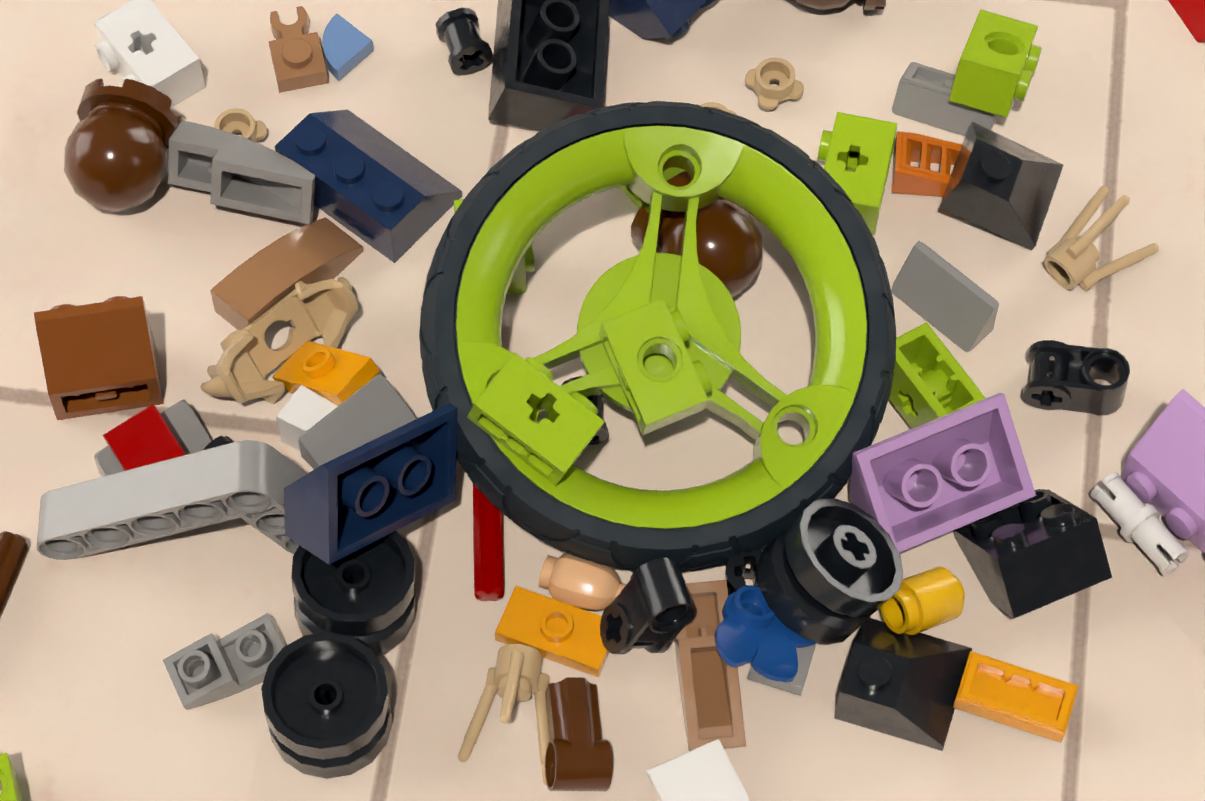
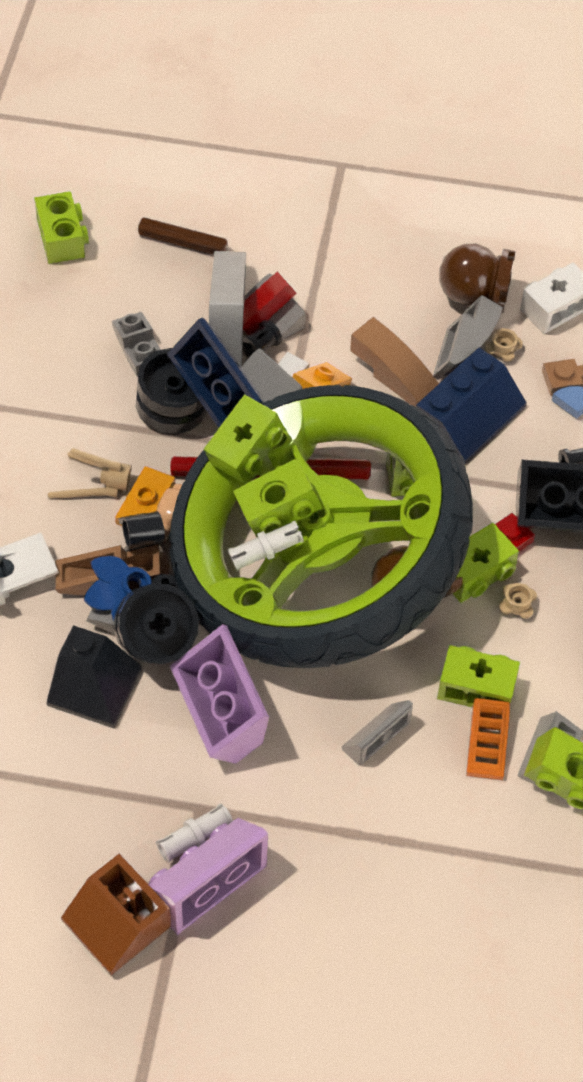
camera: 90 degrees right, 5 degrees down
dark orange slope [34,296,163,420] -> none
tan piece [200,277,359,404] -> none
black wheel [261,632,393,779] -> none
reddish brown piece [545,677,613,792] -> none
tan plate [745,58,804,110] -> none
yellow brick [880,566,965,635] -> none
lime brick [889,322,986,429] -> none
black slope [939,122,1063,251] -> none
black slope [953,489,1112,619] -> none
light orange plate [953,651,1079,743] -> none
black piece [1023,340,1130,416] -> none
tan plant [1044,186,1159,291] -> none
none -> white pin [228,521,304,571]

